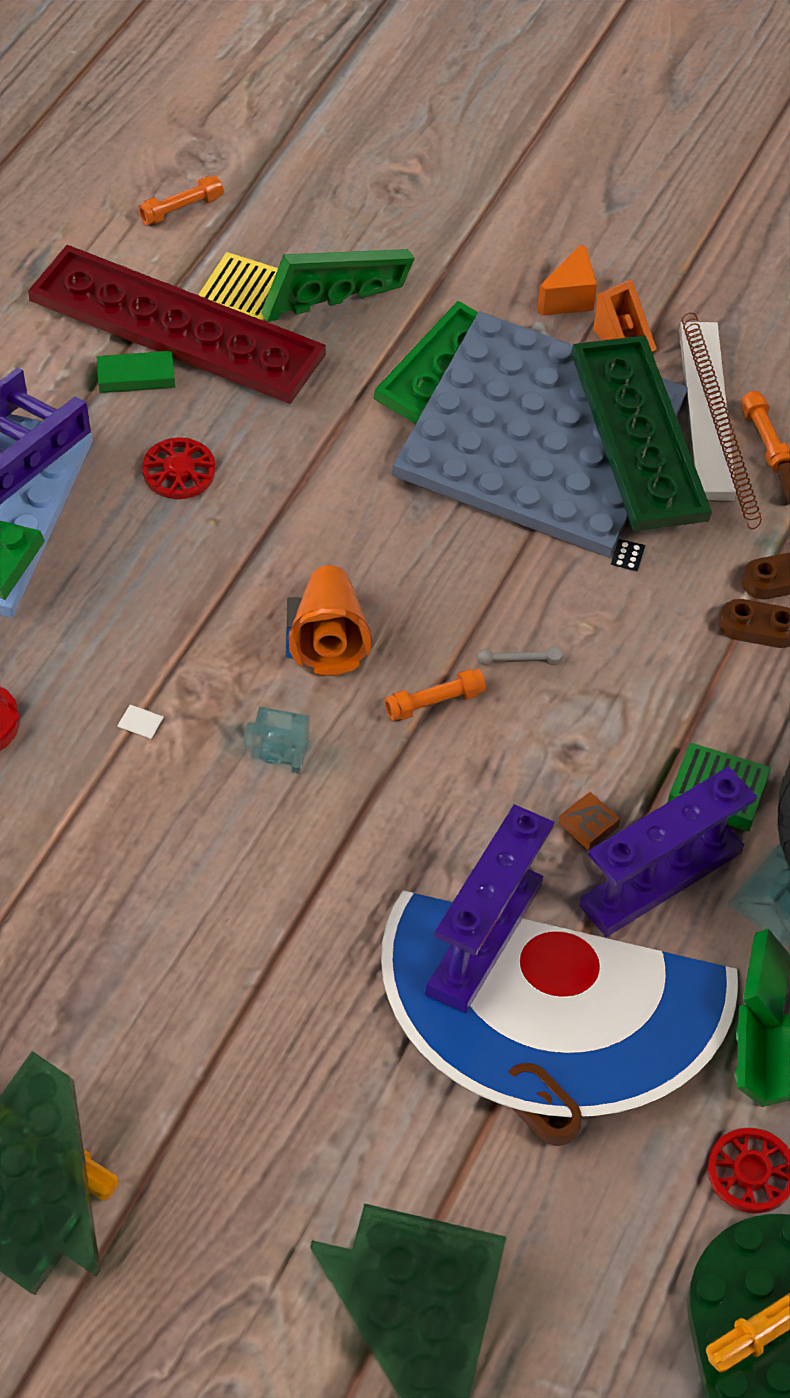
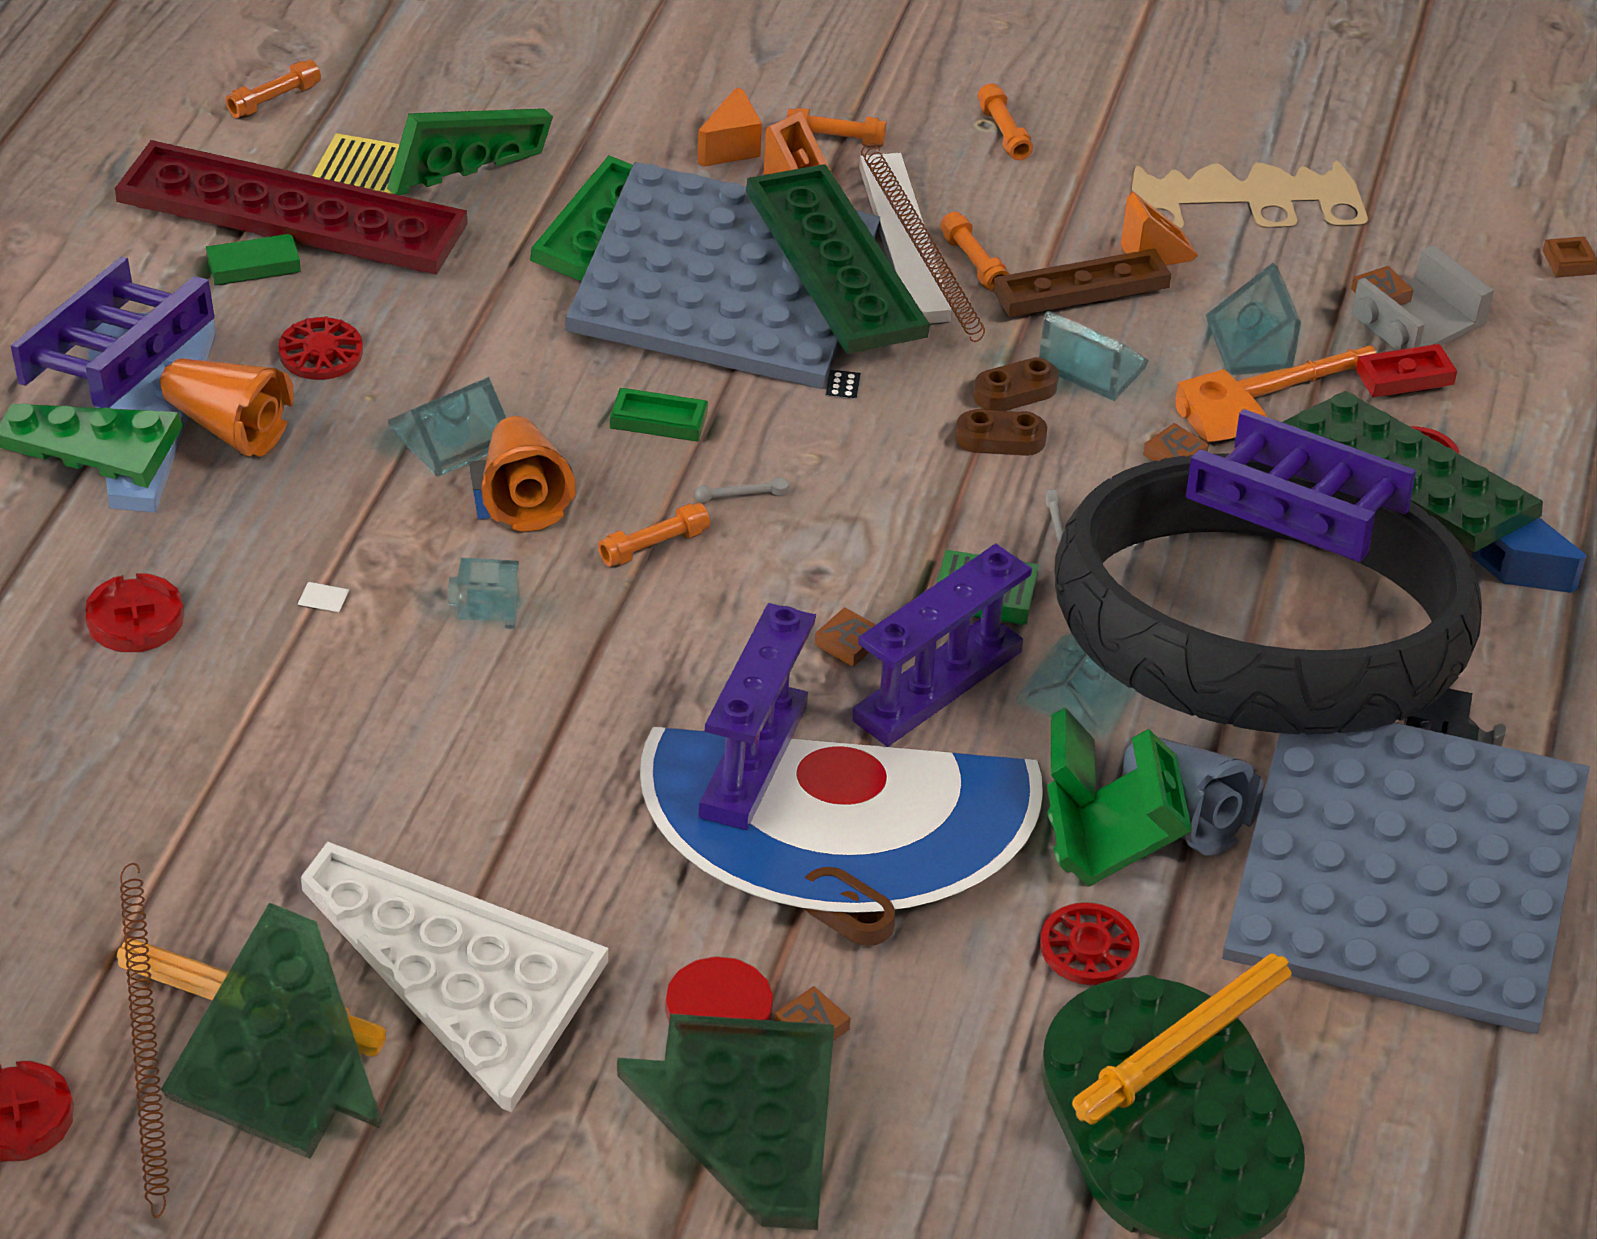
camera: 10 degrees left, 10 degrees down
none -> orange cone [160,358,294,457]
none -> white wing [301,841,608,1112]
none -> clear light blue slope [388,377,507,477]
none -> green tile [610,388,708,442]
none -> red tile [665,956,773,1050]
none -> dark orange tile [773,986,851,1057]
none -> orange bar [786,108,887,147]

